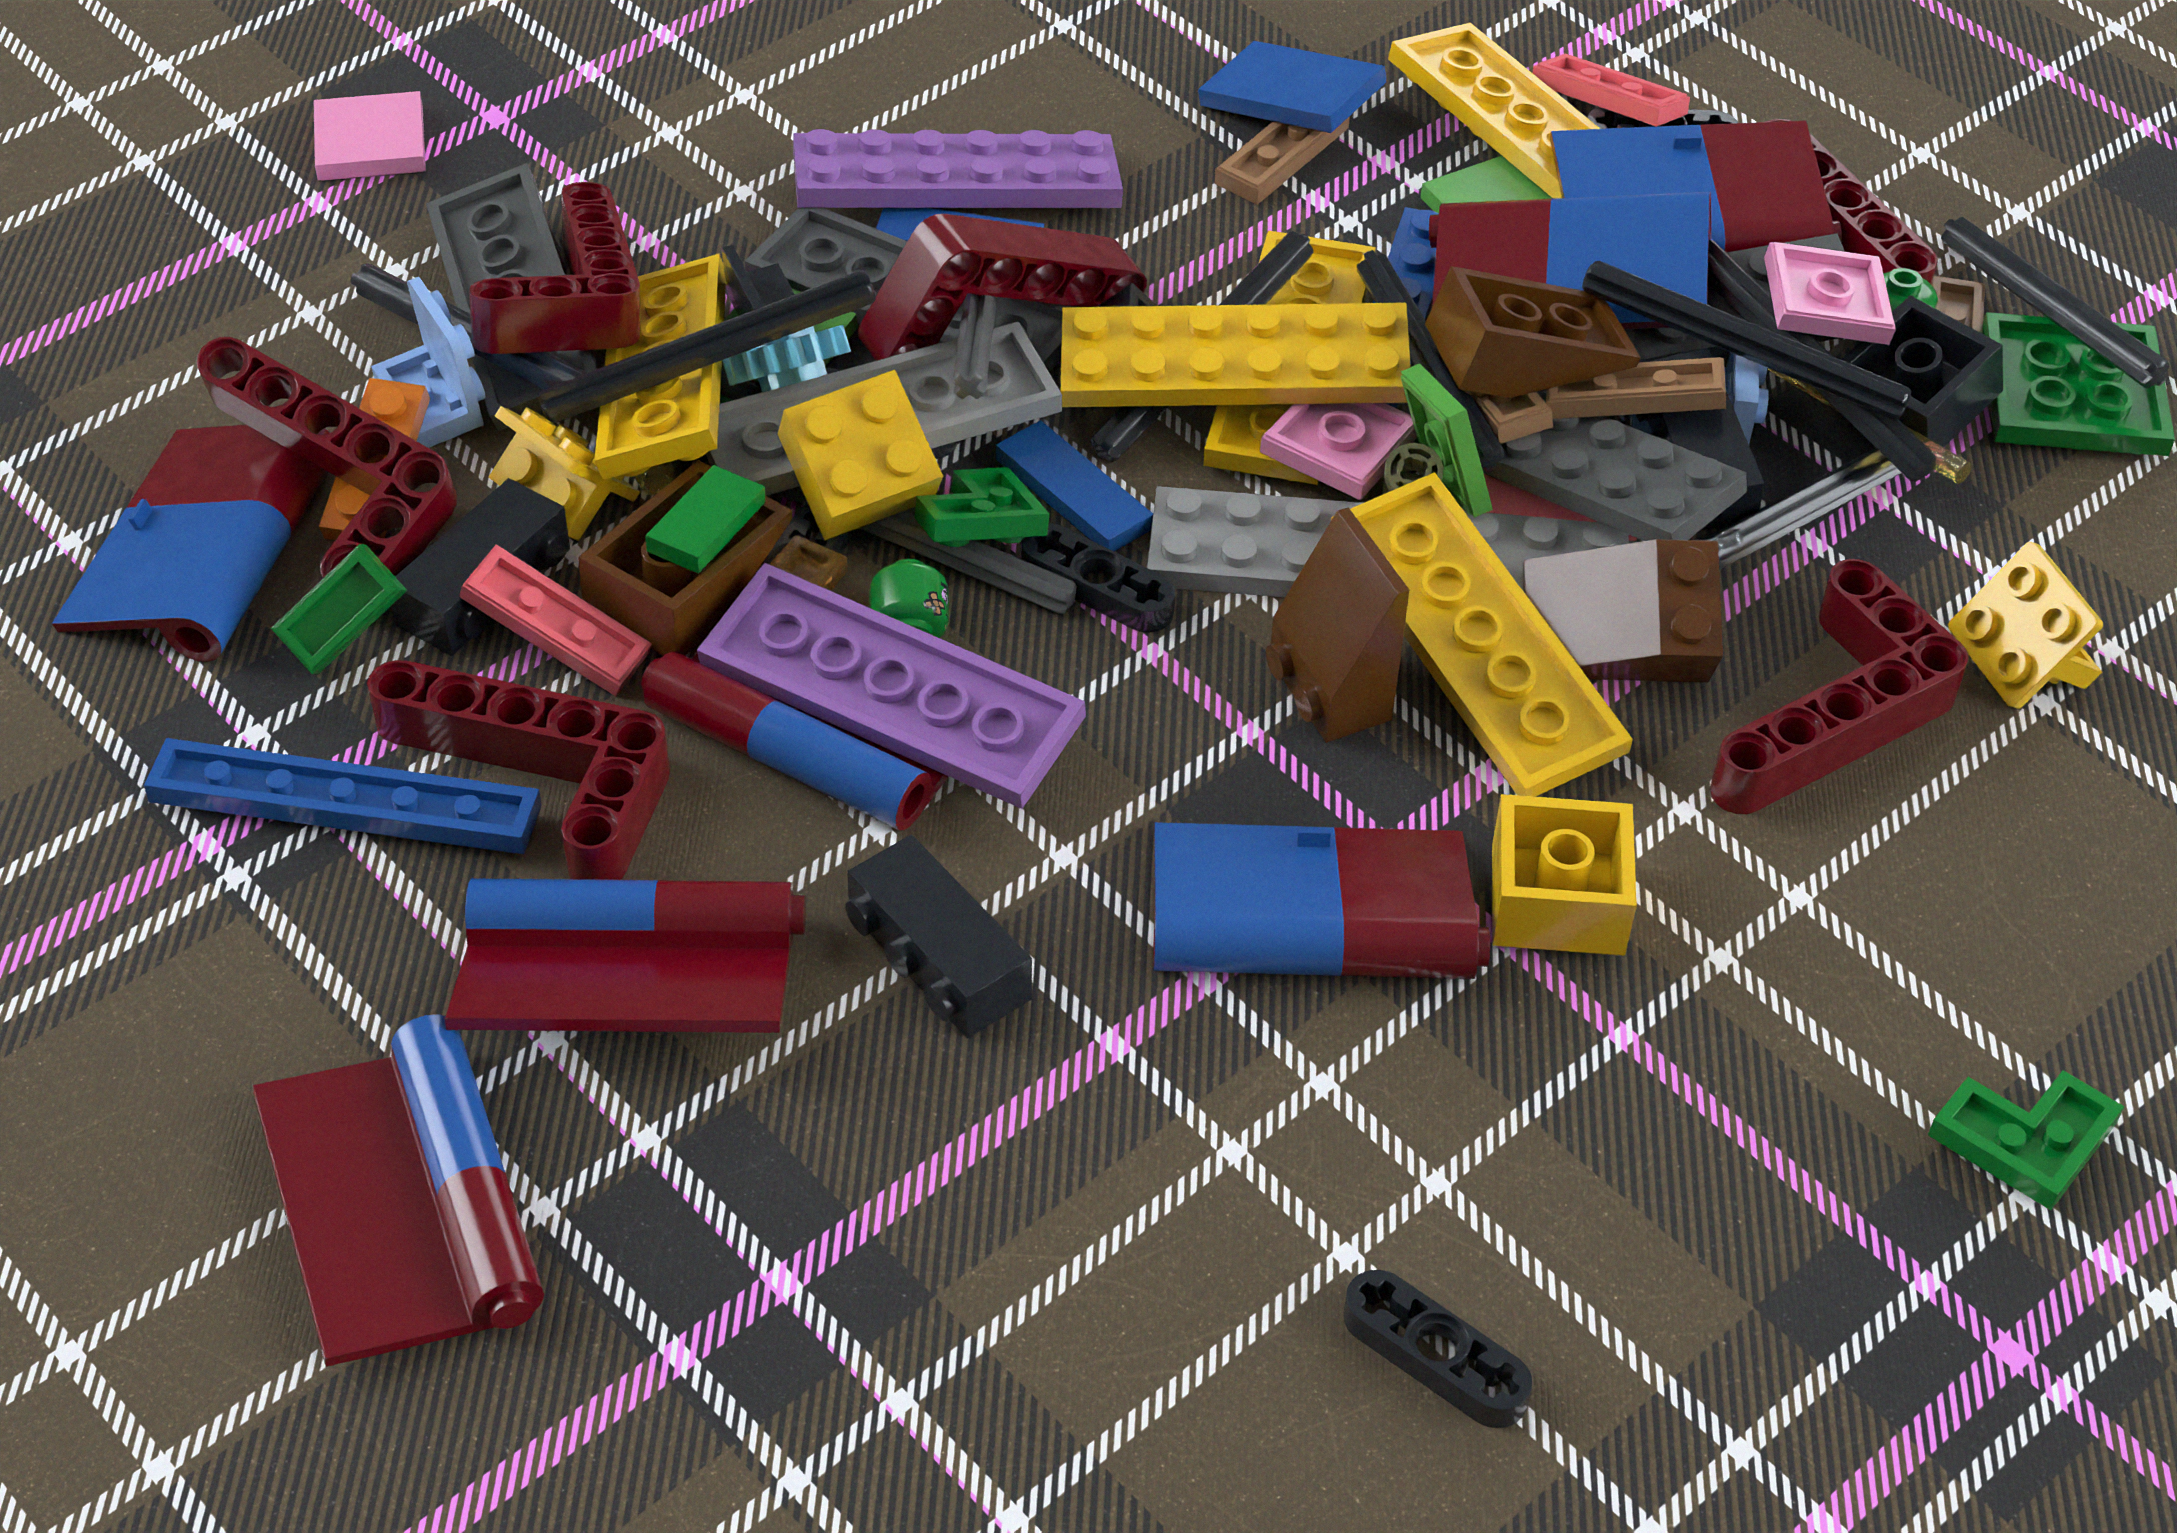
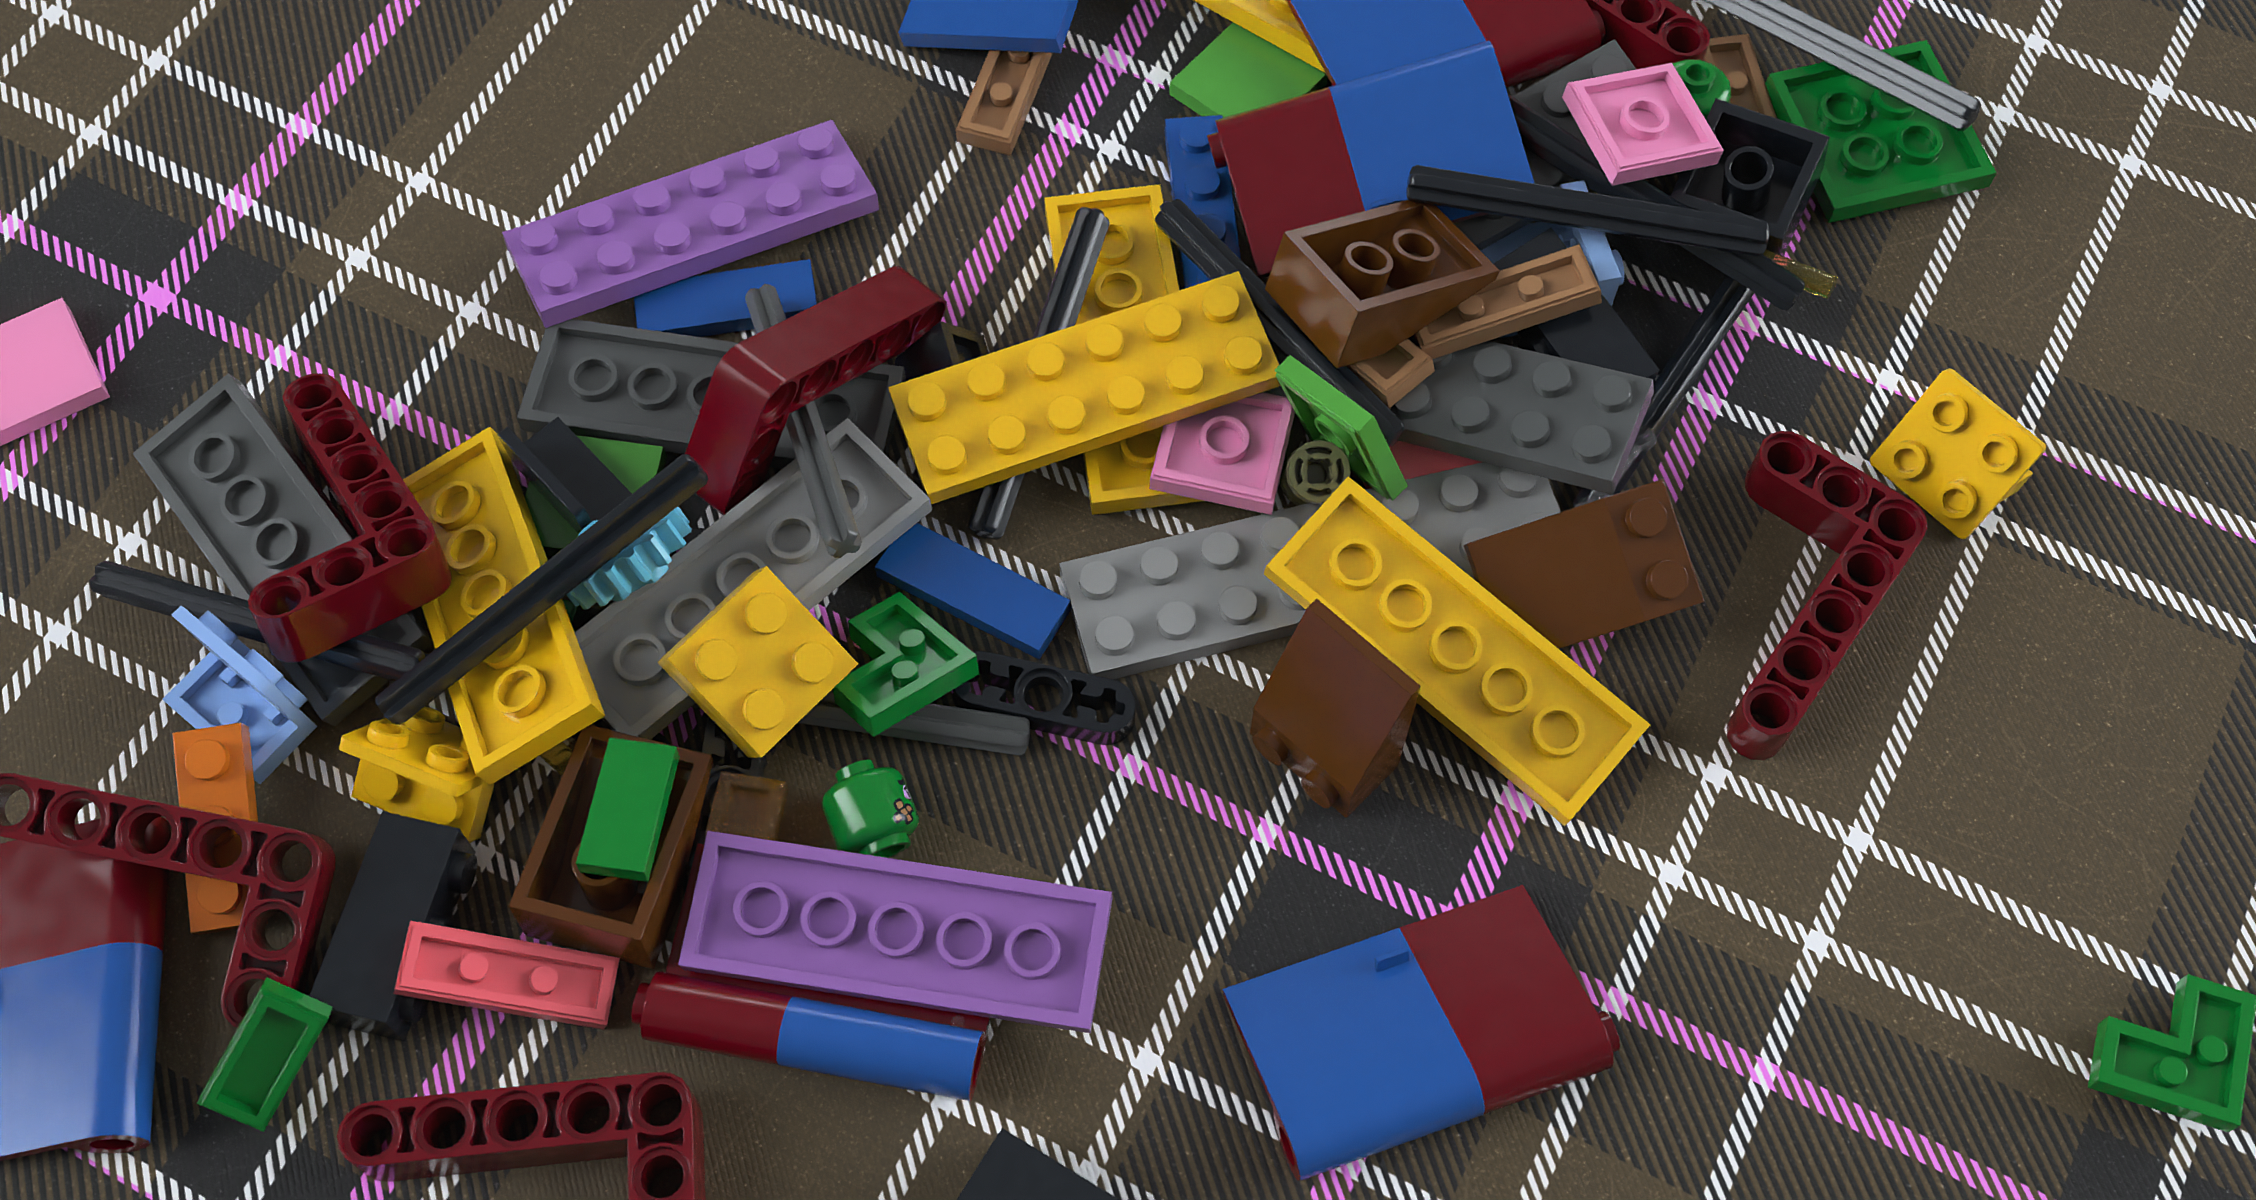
camera: 20 degrees left, 15 degrees up
yellow brick [1492,794,1637,956] -> none

